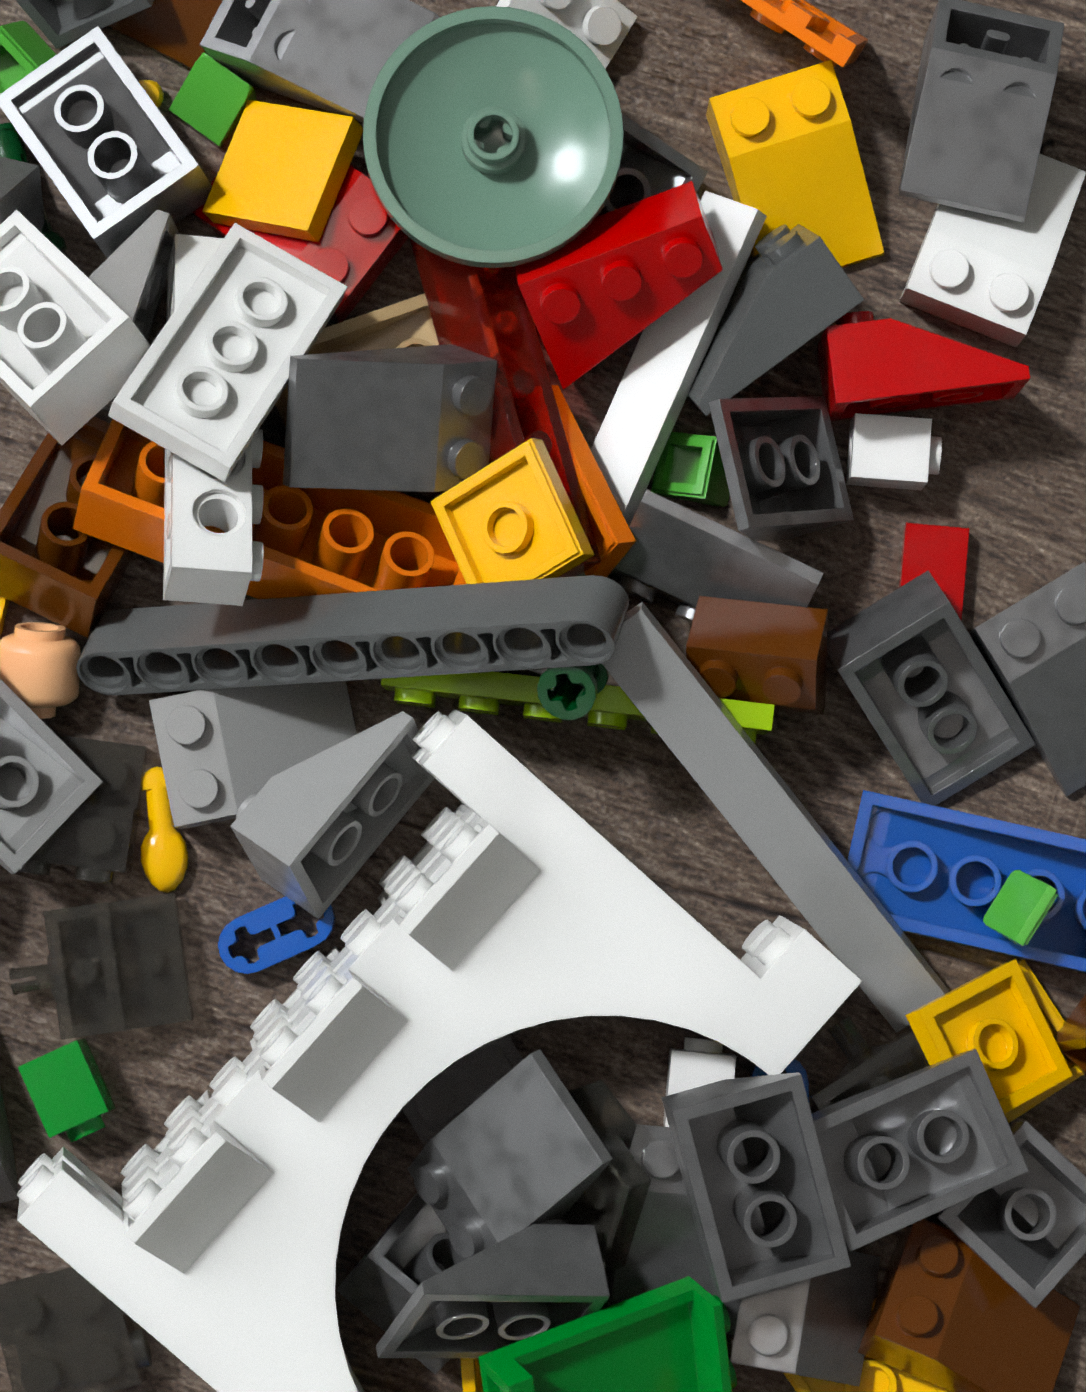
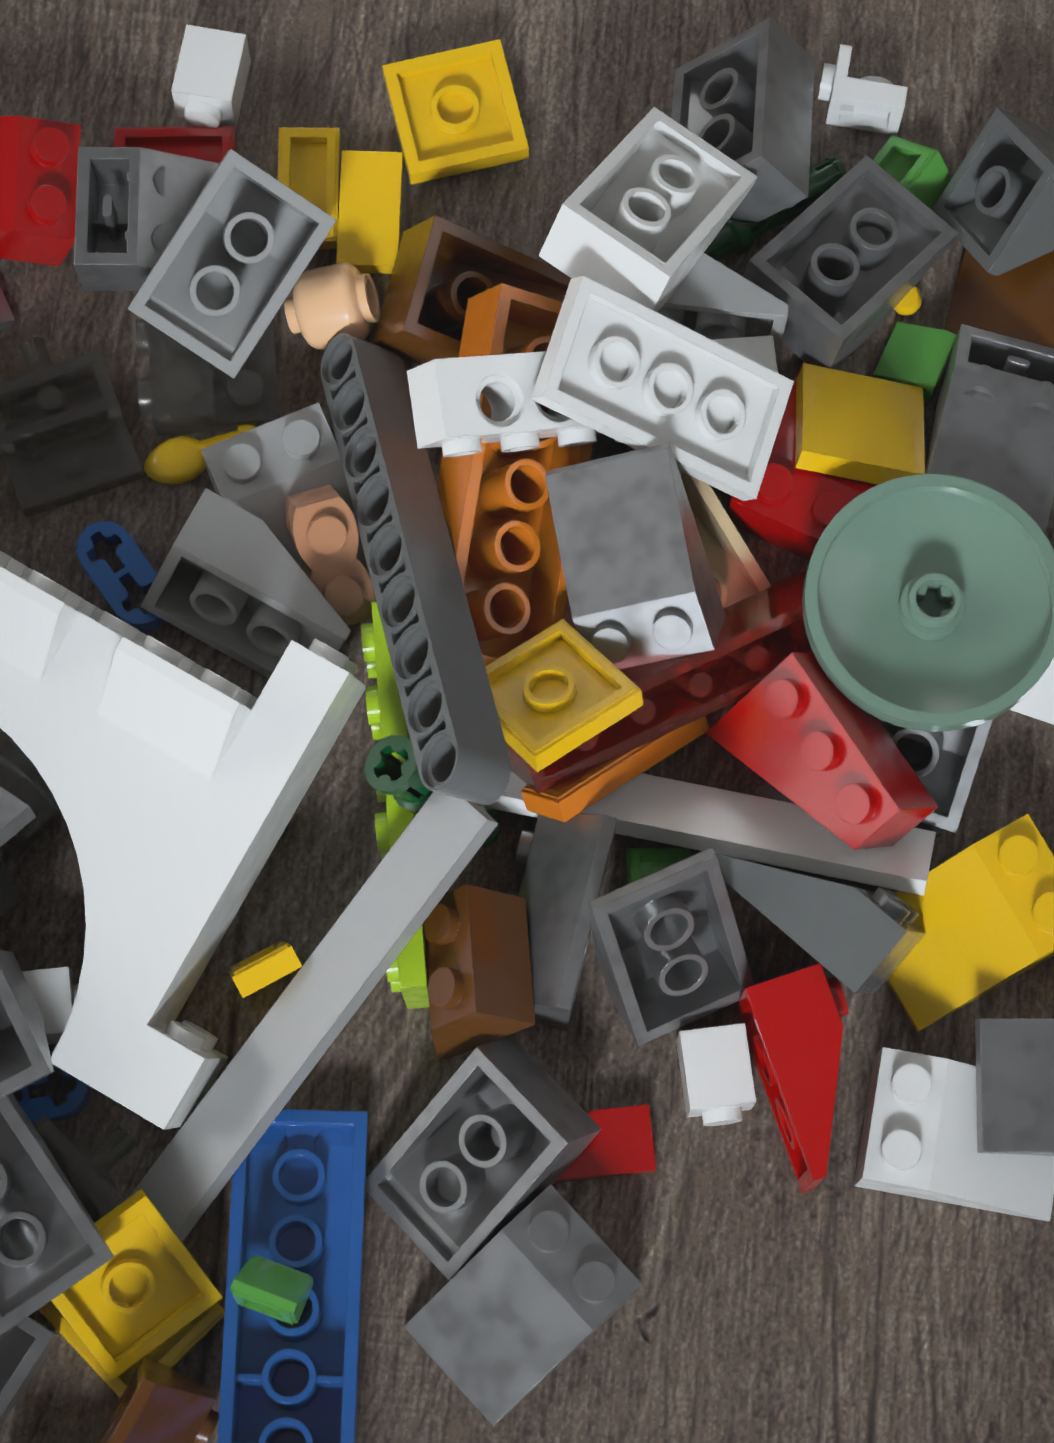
camera: 75 degrees right, 10 degrees down
none -> yellow tile [229,940,302,998]
none -> nougat brick [284,484,375,626]

